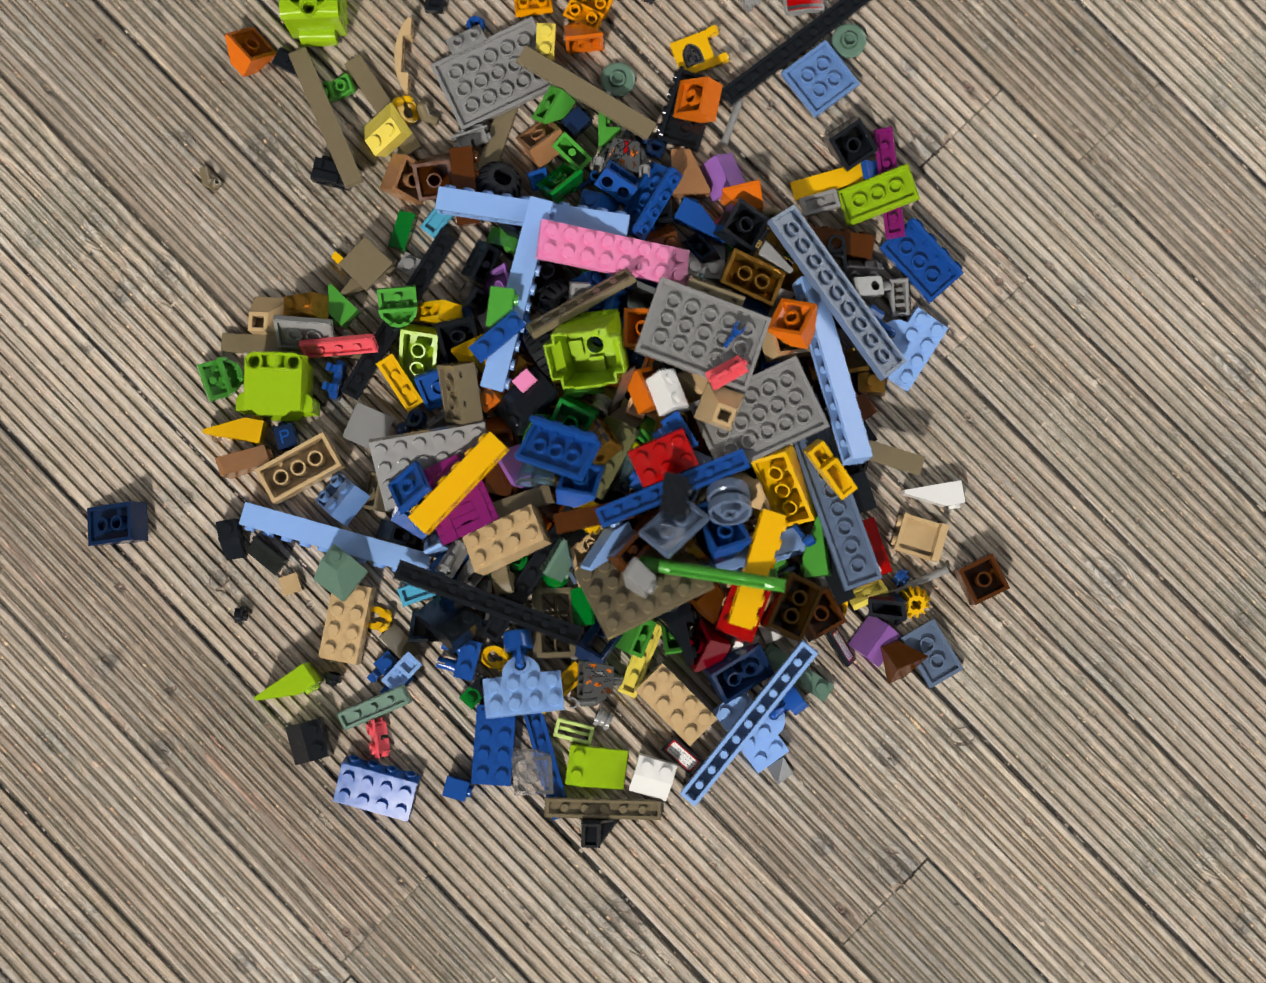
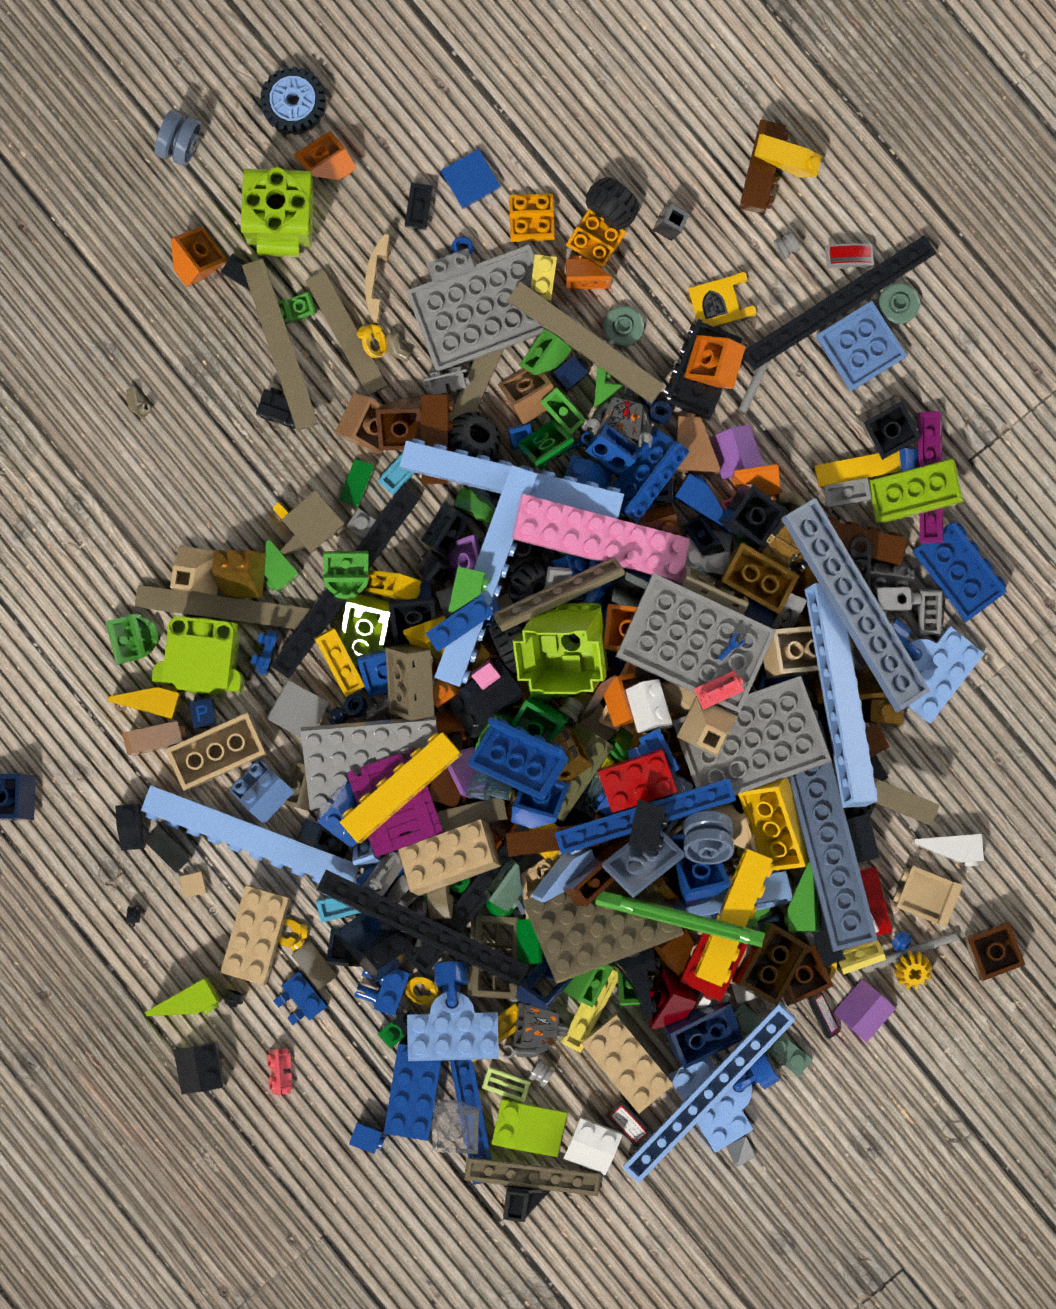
camera: 10 degrees right, 0 degrees up
light grey tile [273,315,335,350] -> none
coral tile [298,334,379,358] -> none
sand green slope [313,544,369,602] -> none
bracket [333,755,421,822] -> none
sand green tile [336,684,413,730] -> none
light yellow slope [364,102,413,157] -> none
light blue slope [381,652,422,689] -> none
blue tile [388,460,432,514] -> none
light grey slope [623,557,657,599] -> none
light grey slope [757,240,793,274] -> none
orange slope [767,298,818,349] -> none
blue hand [793,524,816,547] -> none
yellow slope [803,439,857,500] -> none
black slope [868,591,907,626] -> none
reddish brown slope [880,640,929,683] -> none
sand blue plate [900,618,964,688] -> none

